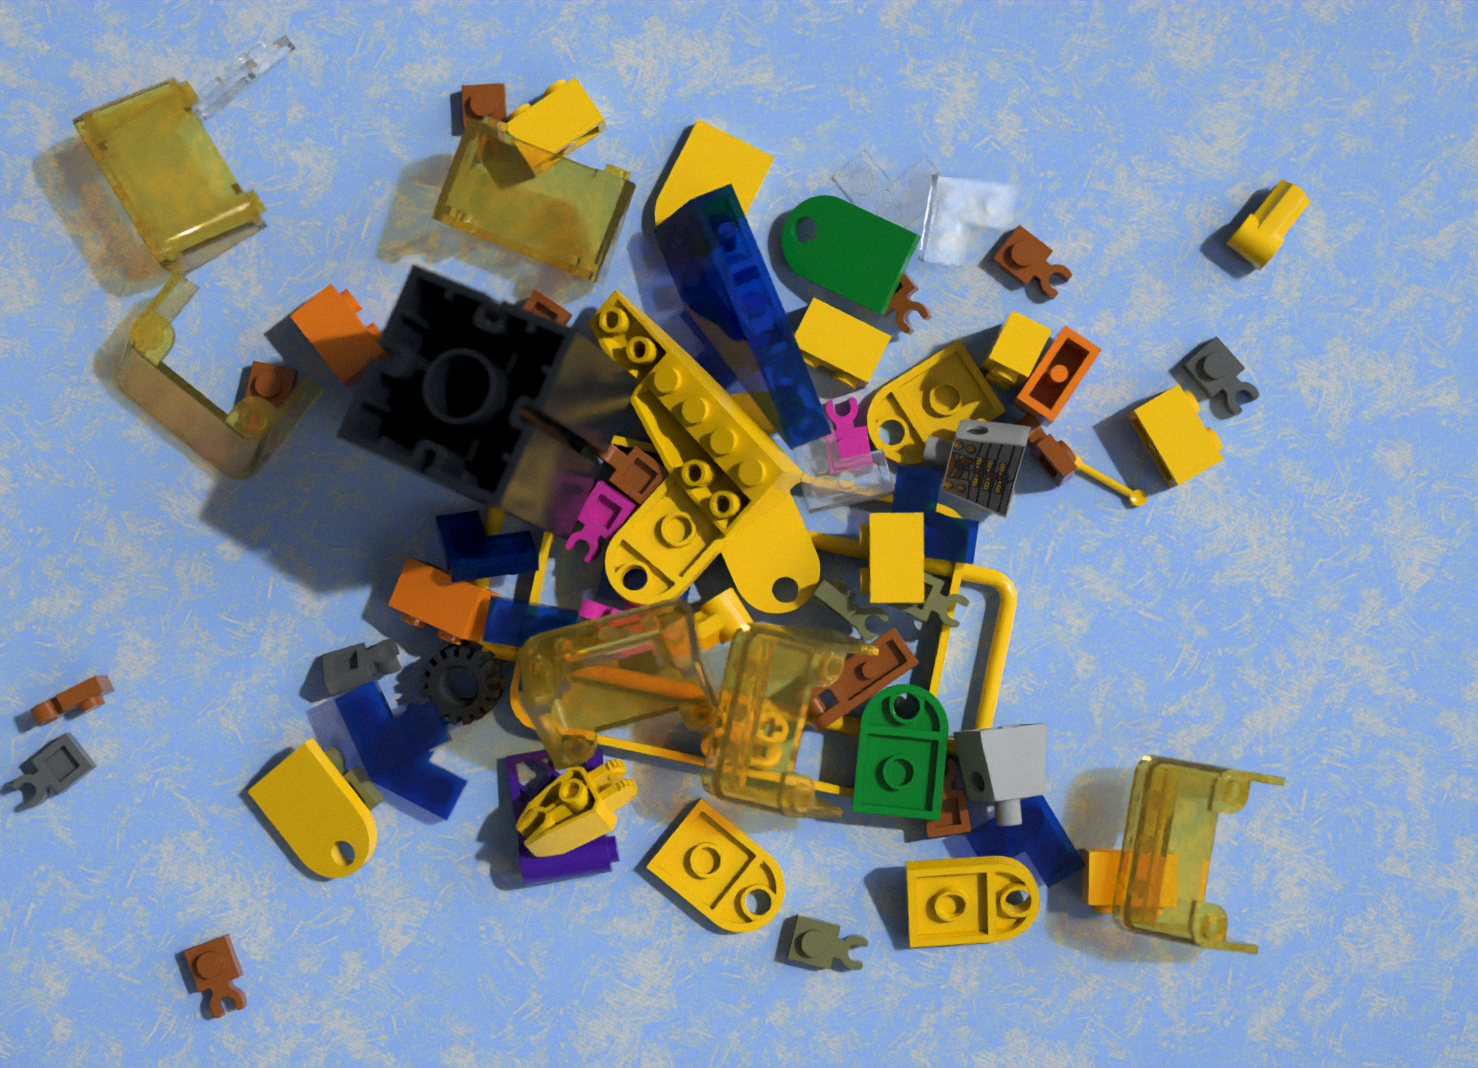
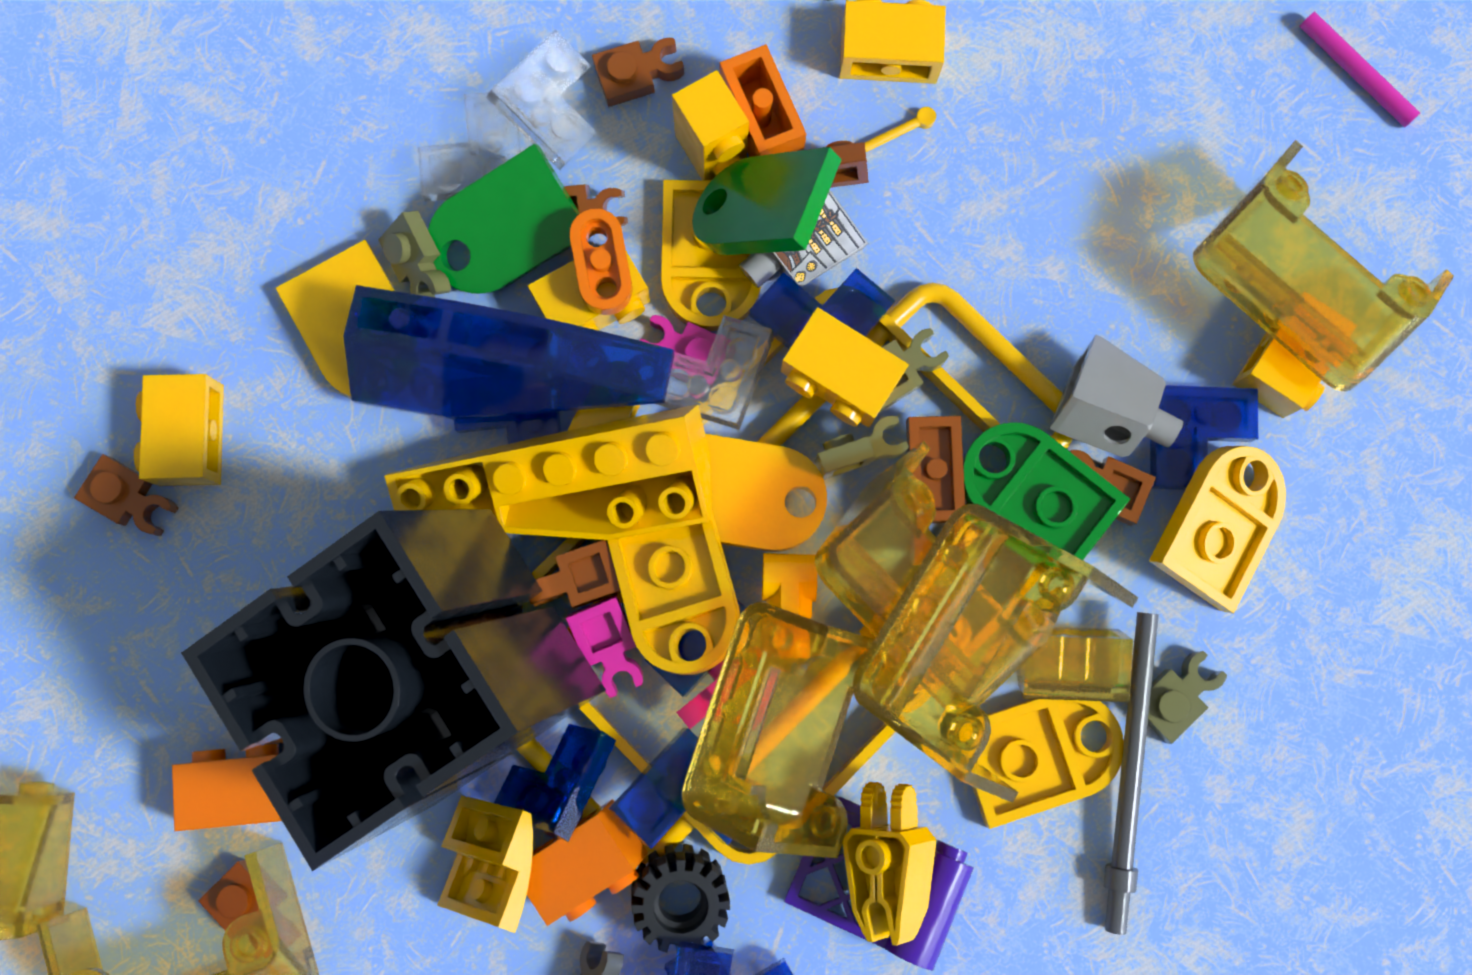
camera: 65 degrees left, 5 degrees down
clear yellow windscreen [431,115,636,286] -> none
none -> olive plate [378,211,451,309]
none -> yellow slope [437,795,533,933]
none -> orange plate [570,209,633,315]
none -> green tile [692,147,842,255]
none -> clear yellow windscreen [853,504,1139,803]
none -> clear yellow brick [1015,626,1133,702]
none -> dark grey bar [1103,612,1159,935]
none -> dark pink bar [1299,11,1420,128]

